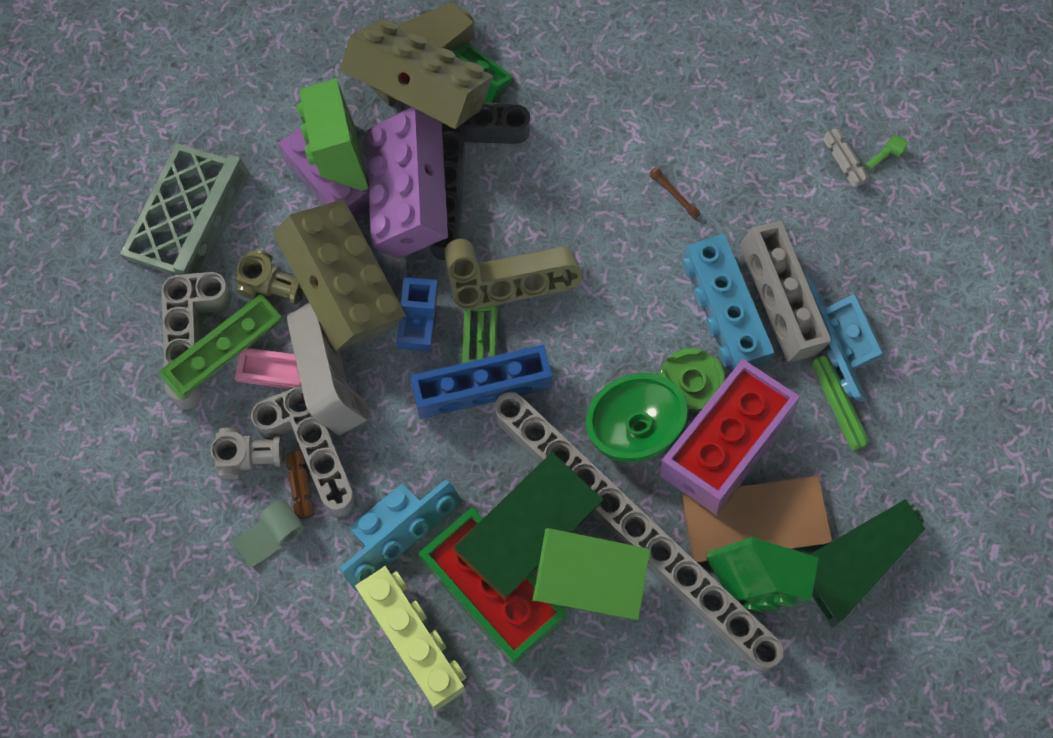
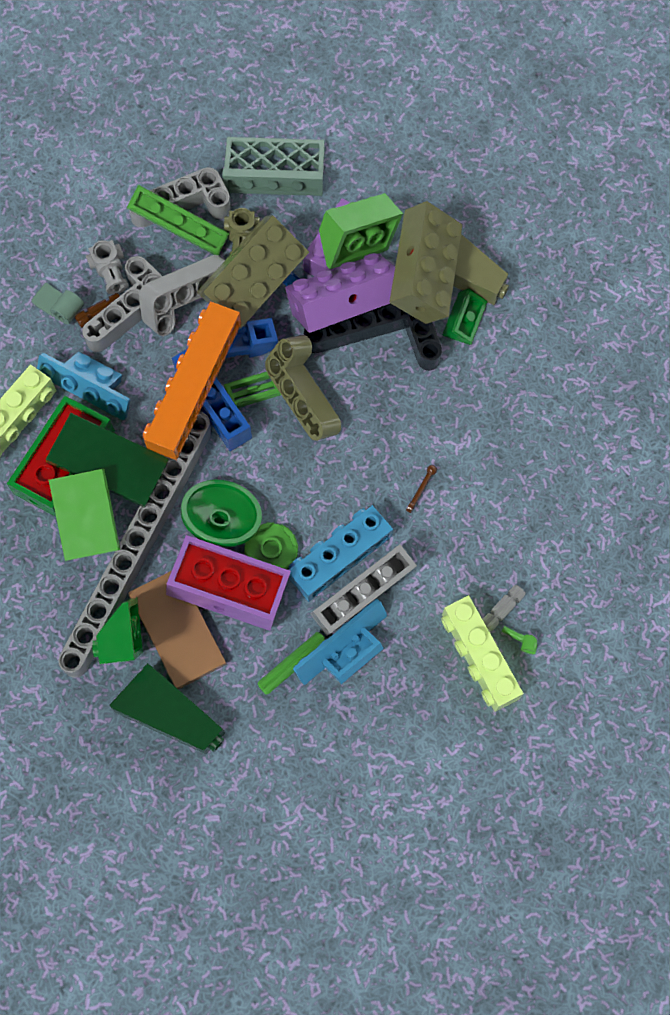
camera: 70 degrees right, 0 degrees up
bright pink tile [234,348,302,389] -> none
none -> orange brick [143,301,241,461]
none -> yellowish green brick [441,595,523,712]

